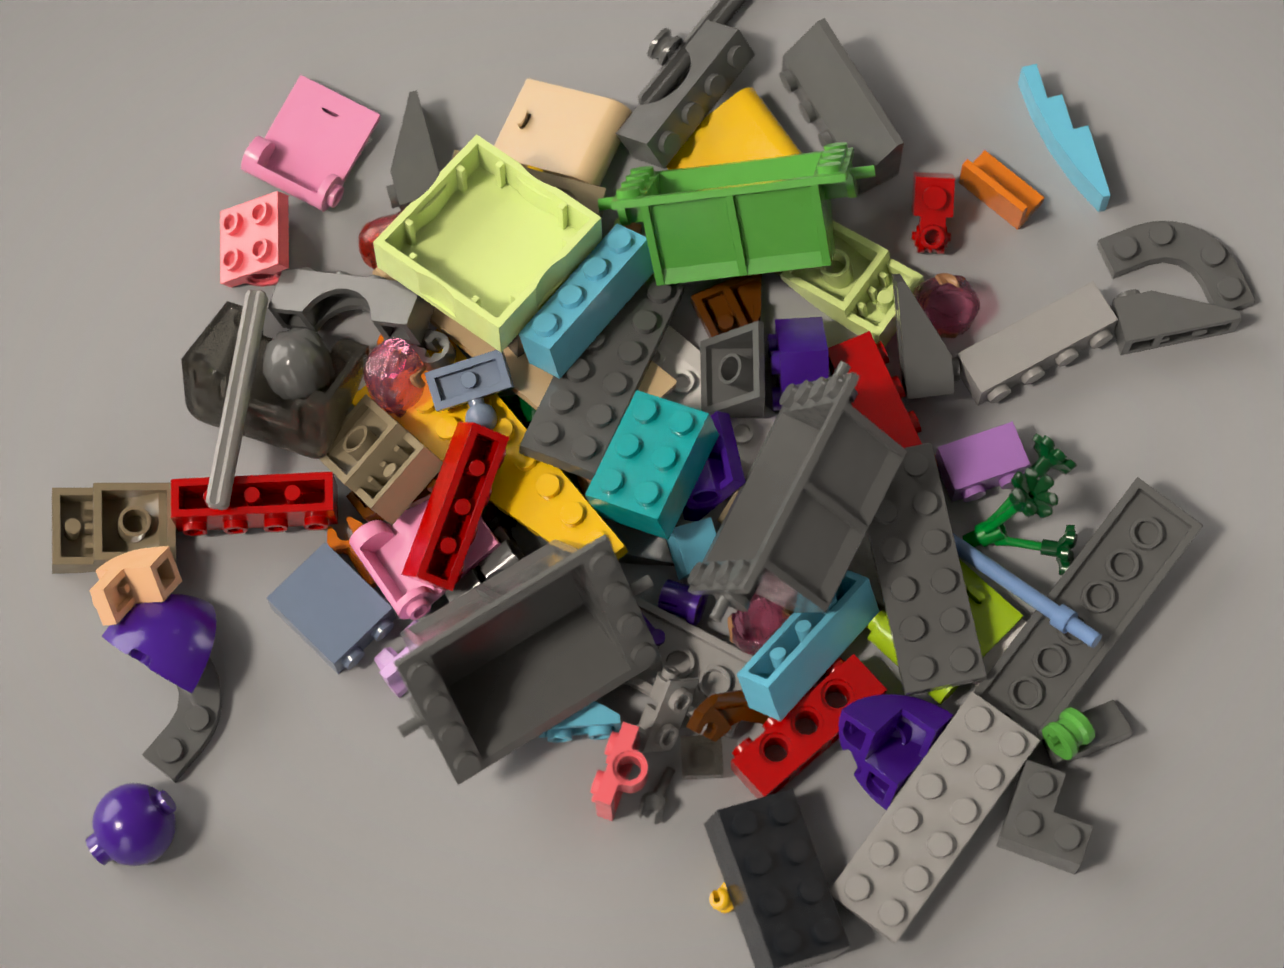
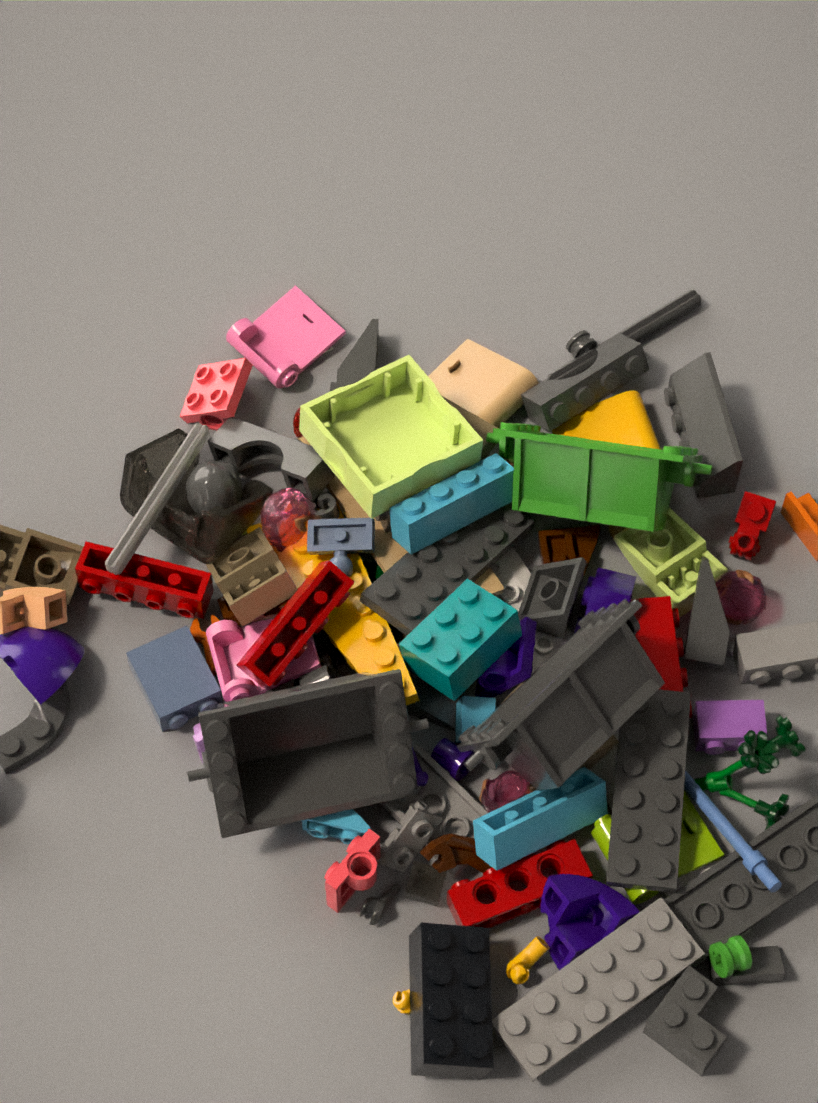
camera: 15 degrees right, 10 degrees down
none -> yellow arm [506,936,550,985]

